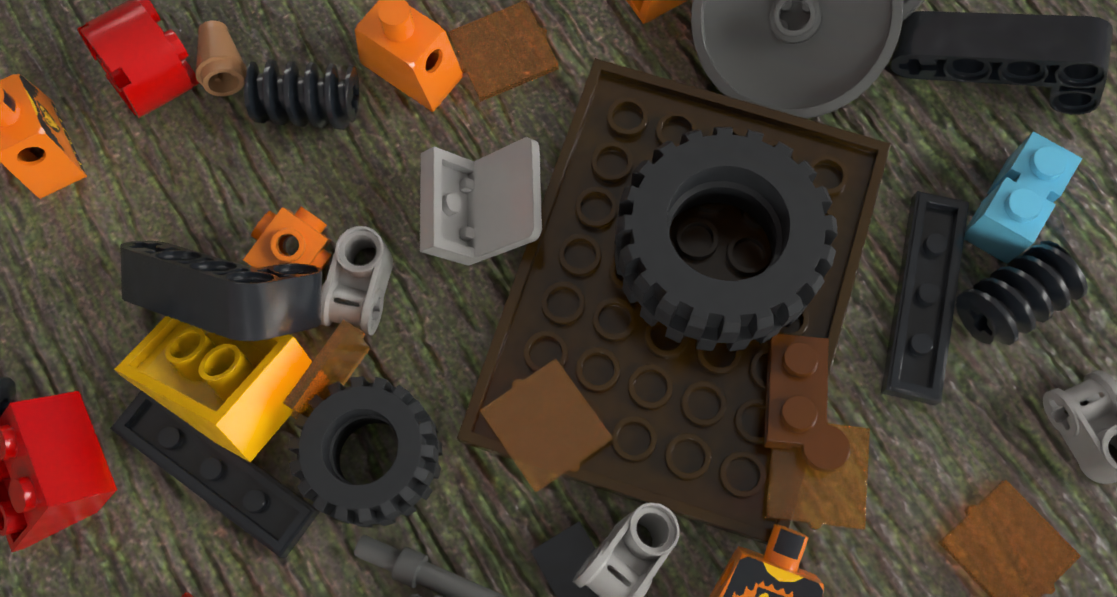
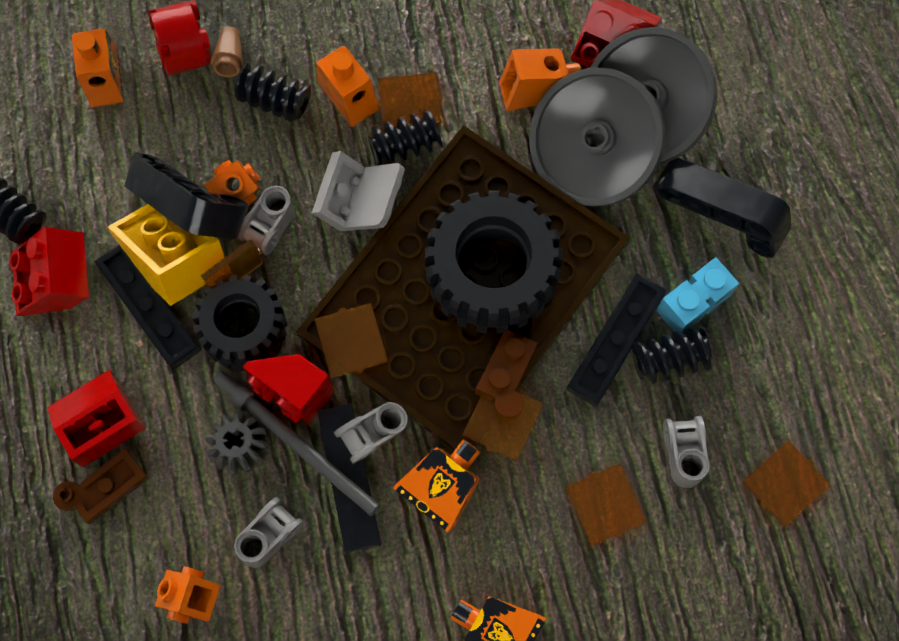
camera: 15 degrees right, 0 degrees up
none -> red slope [243,354,335,426]
none -> black piece [368,109,442,166]

